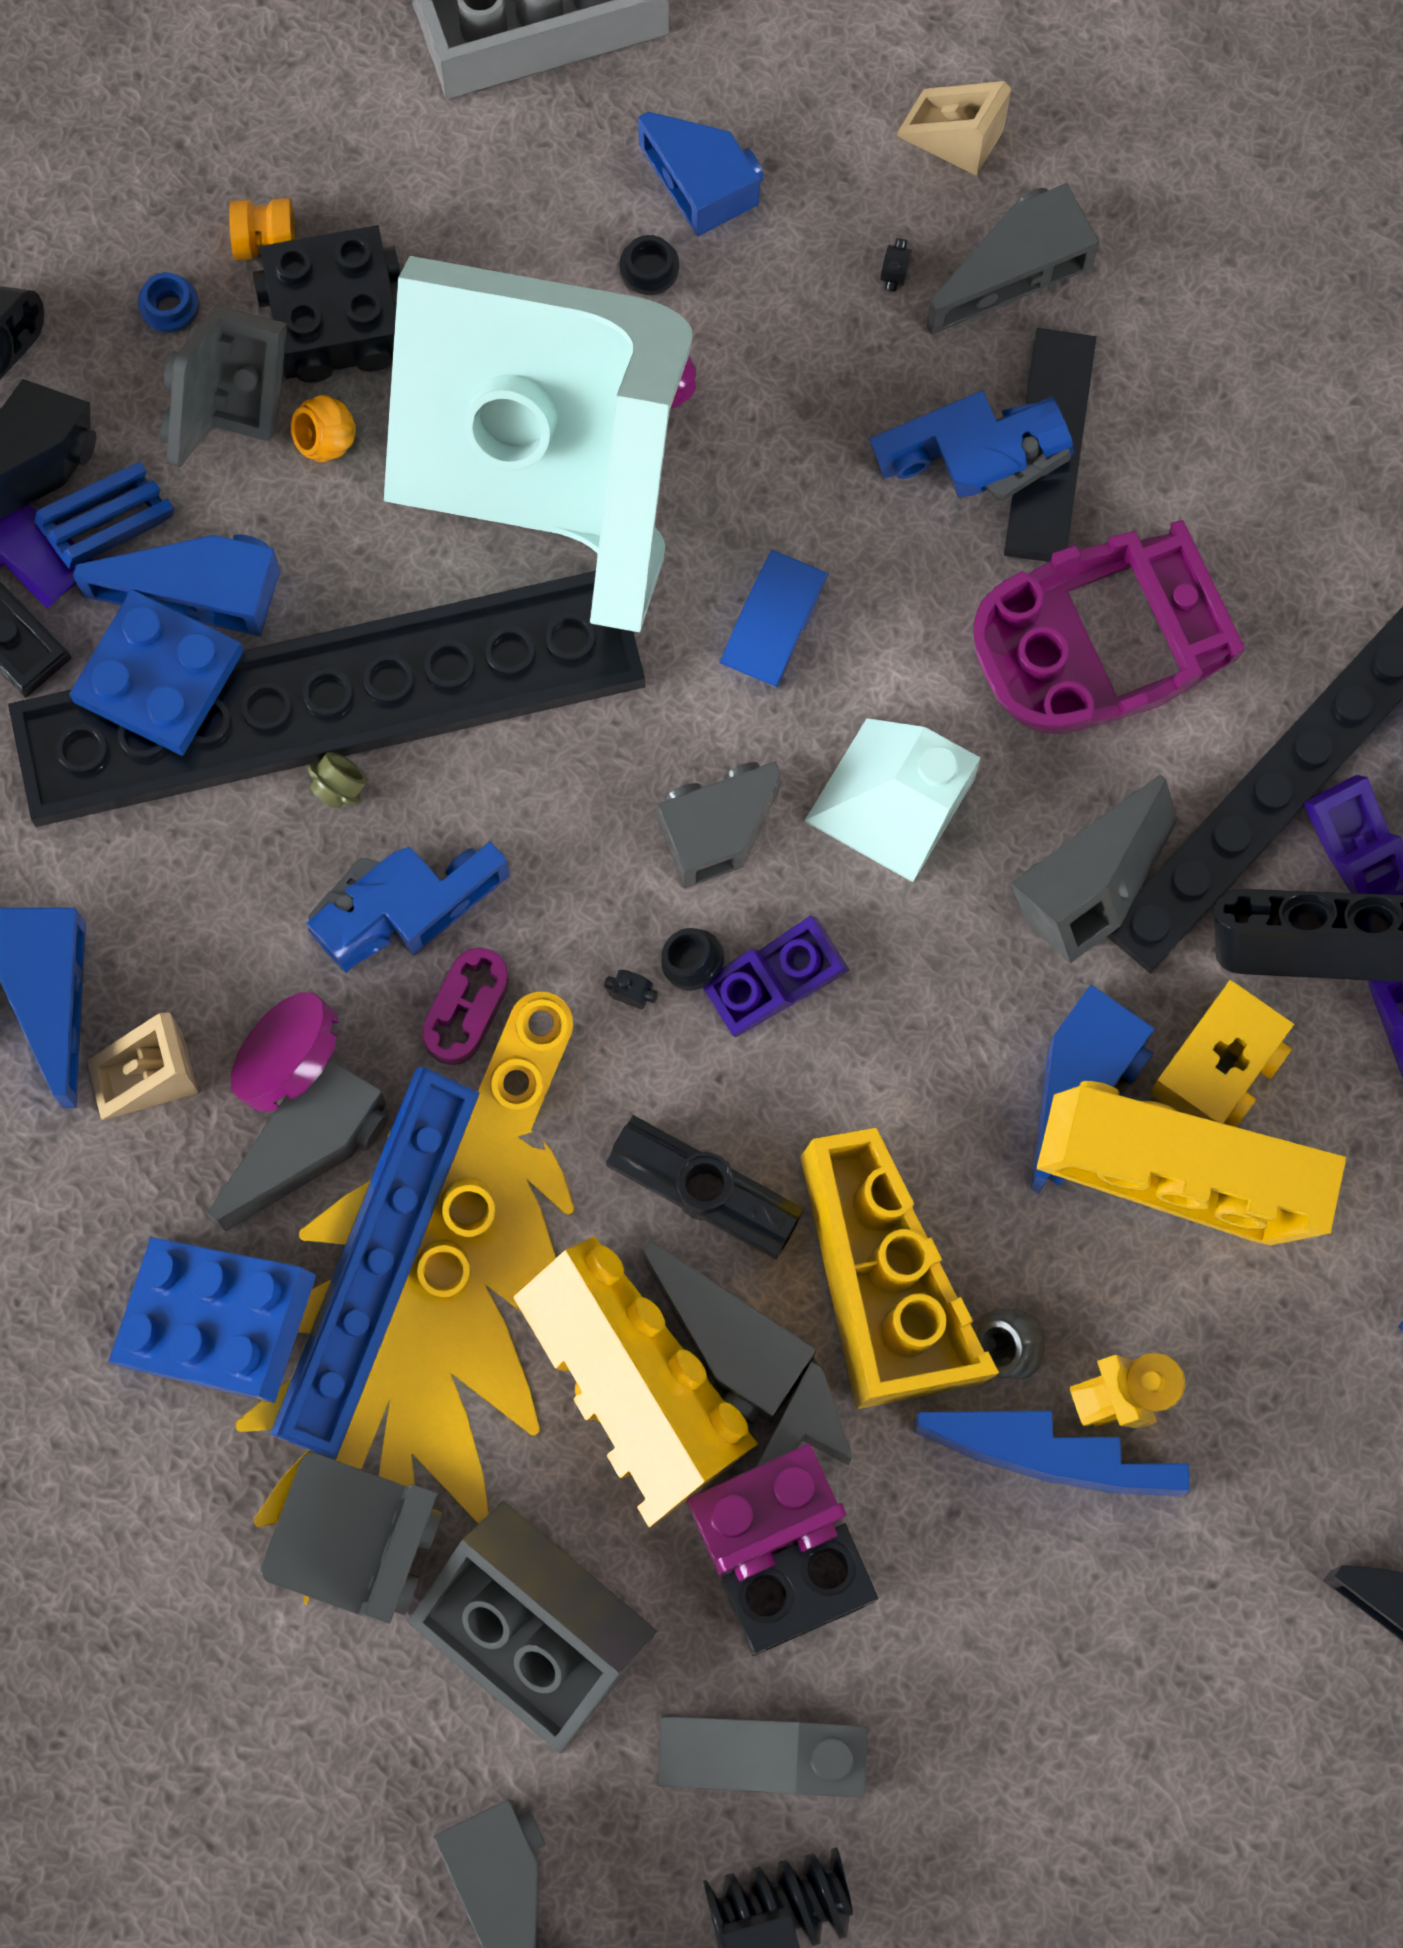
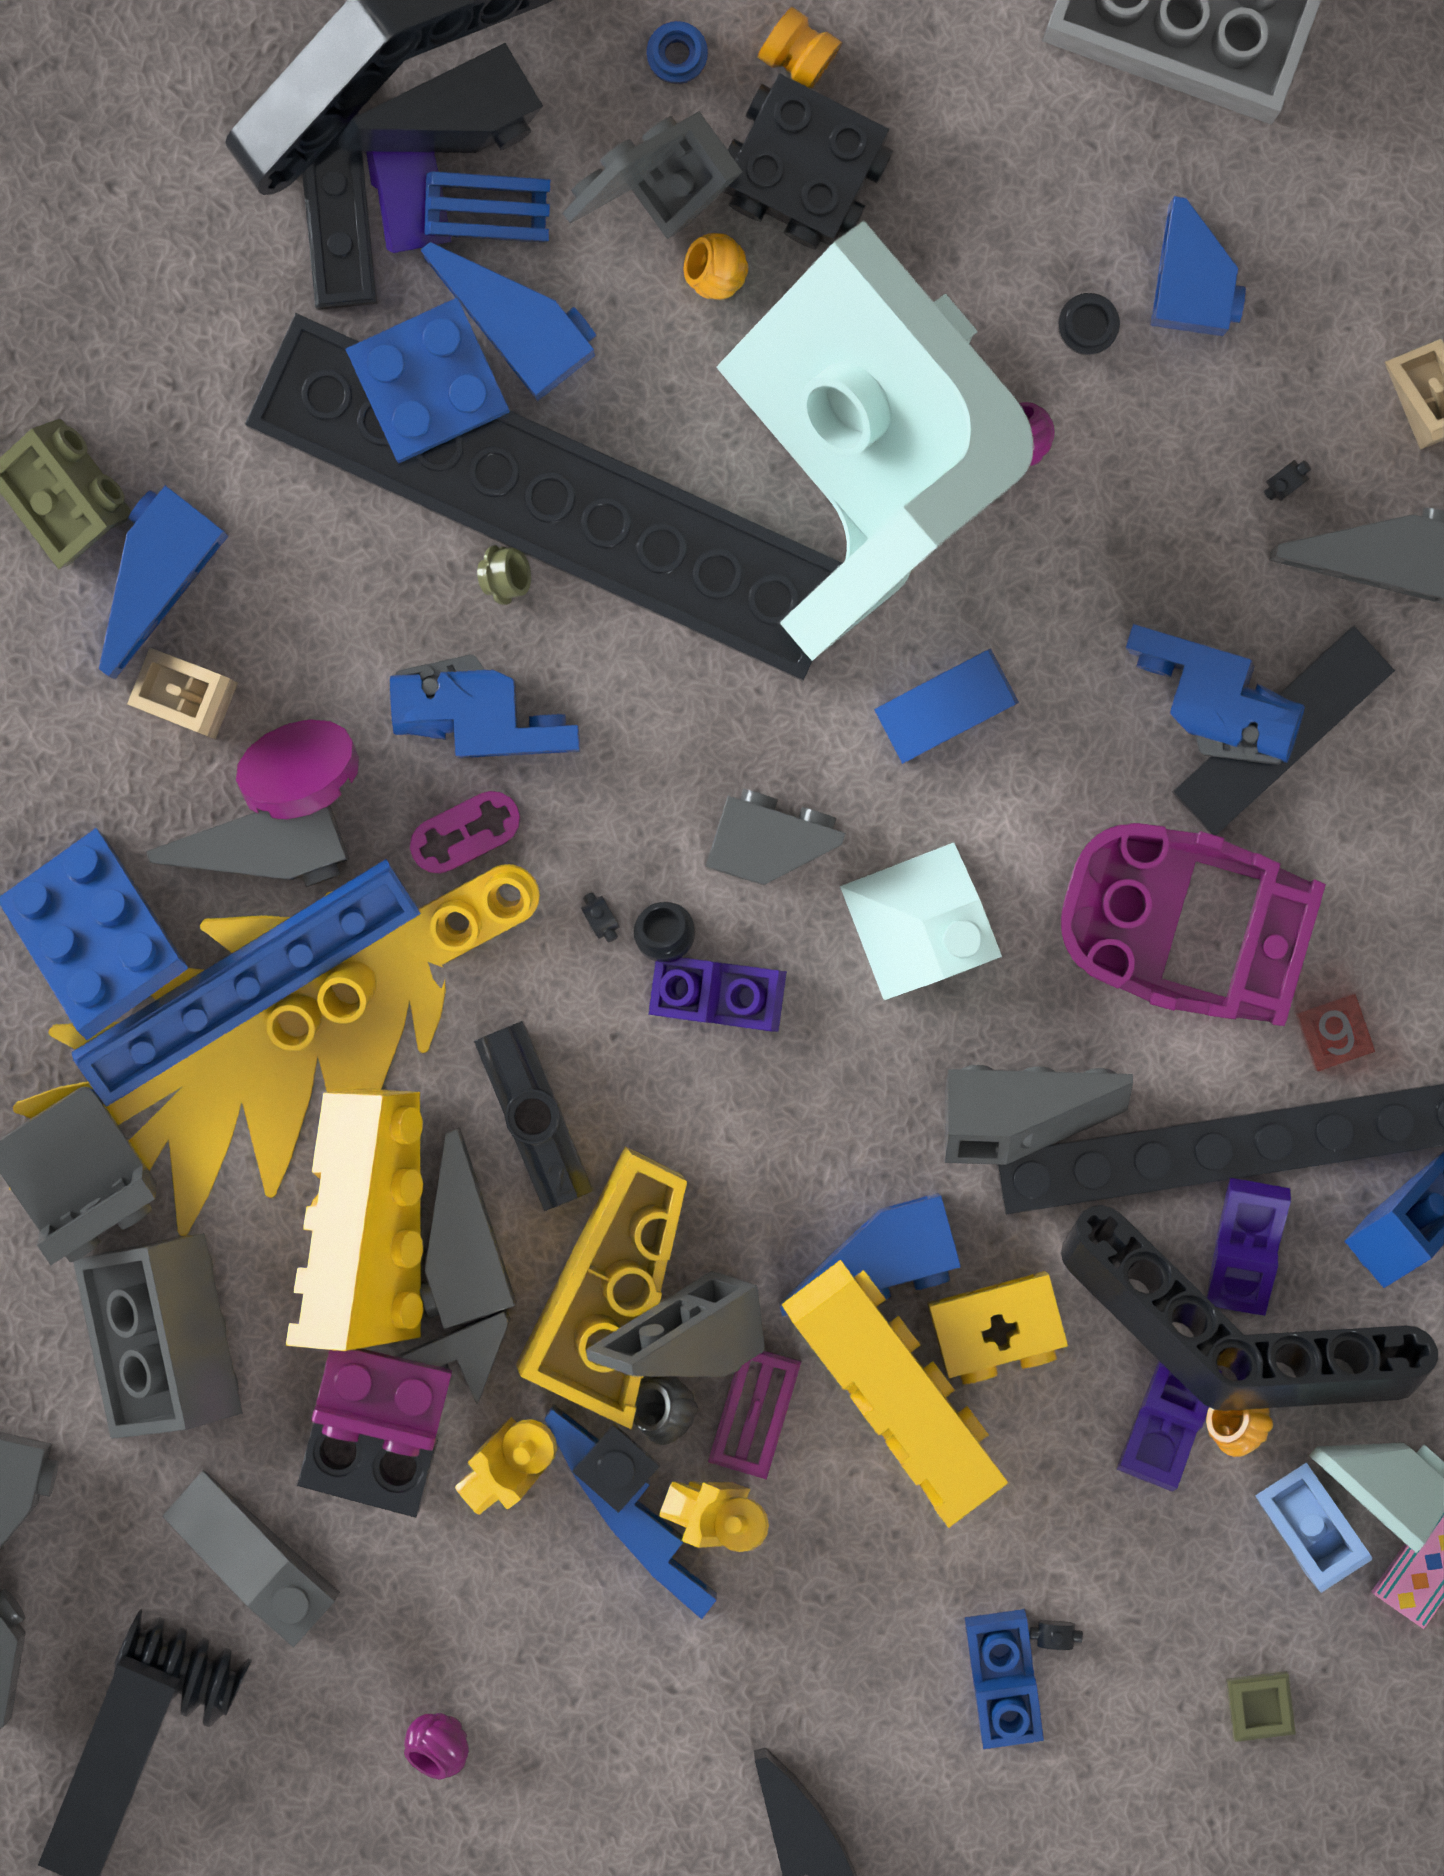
camera: 35 degrees right, 15 degrees up
none -> magenta piece [404,1713,469,1780]
none -> yellow hips [455,1416,557,1515]
none -> black plate [572,1423,660,1513]
none -> dark grey slope [586,1271,765,1377]
none -> magenta tile [708,1351,801,1480]
none -> clear red tile [1295,994,1375,1072]

